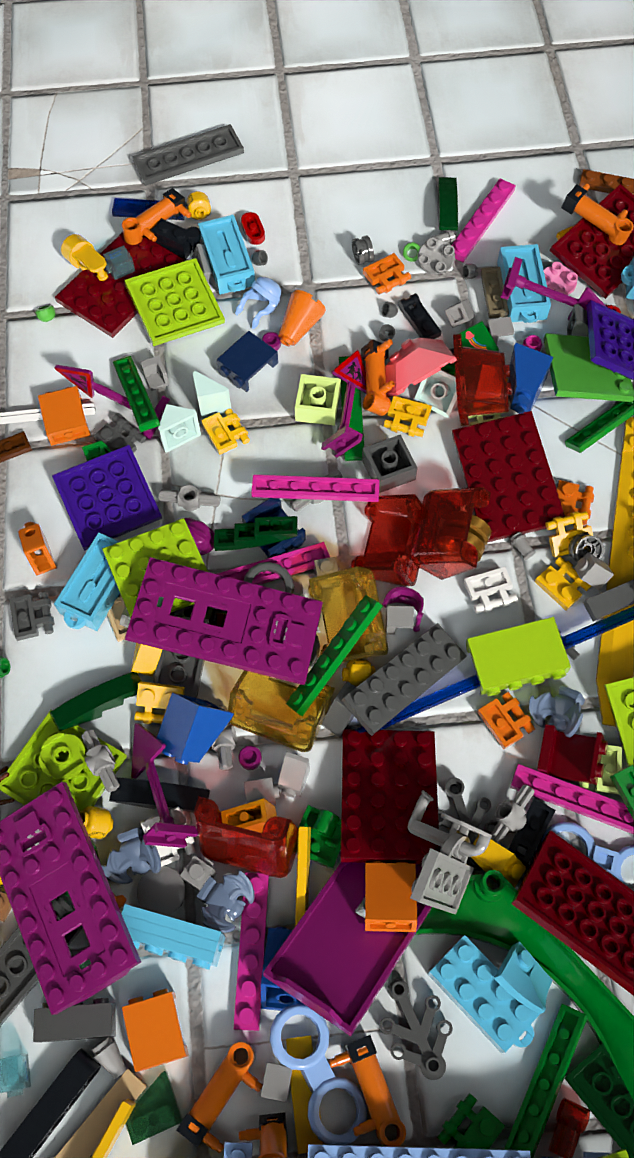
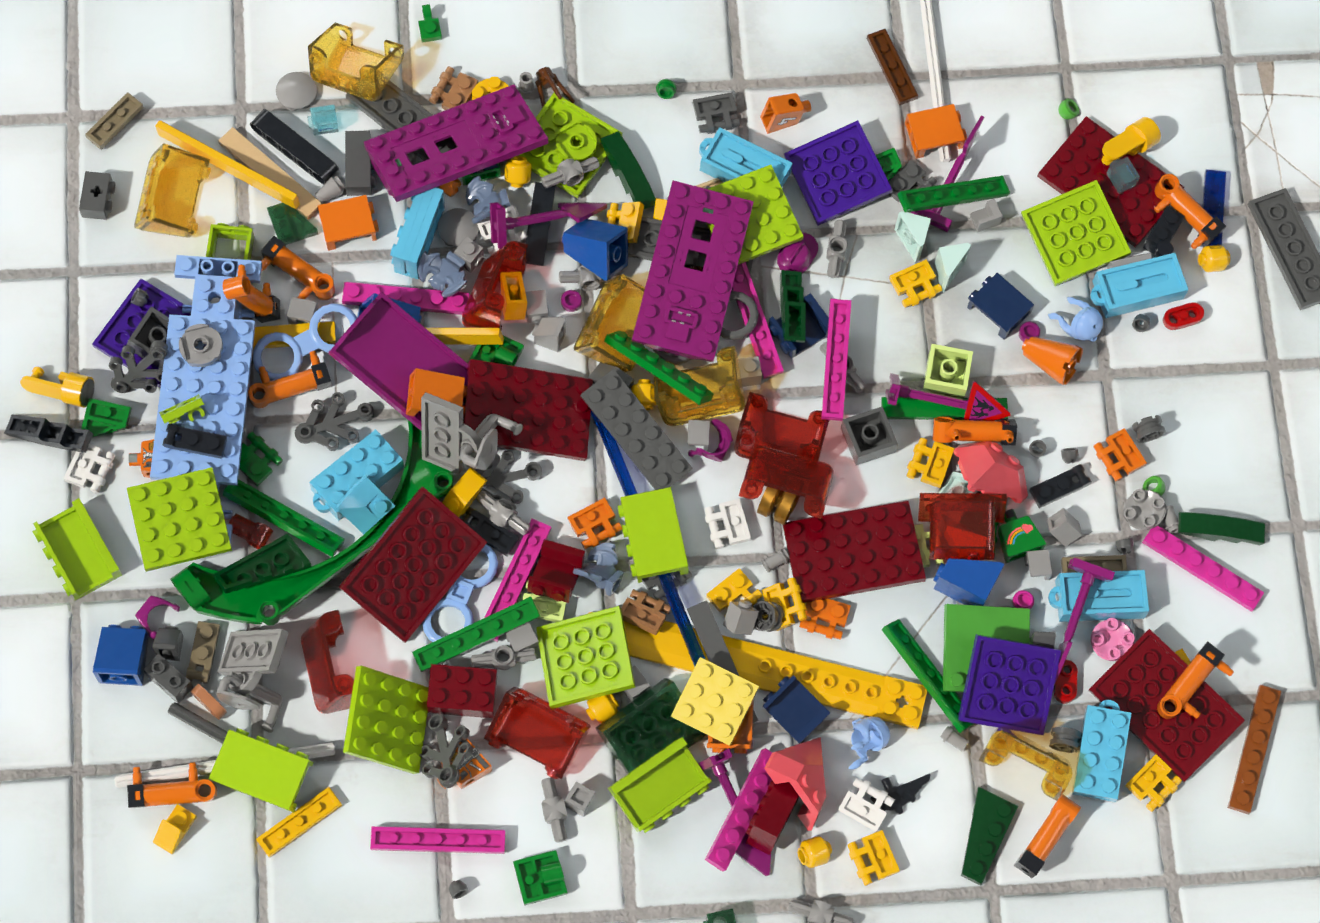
camera: 85 degrees right, 5 degrees up
none -> medium nougat plate [621,589,672,635]

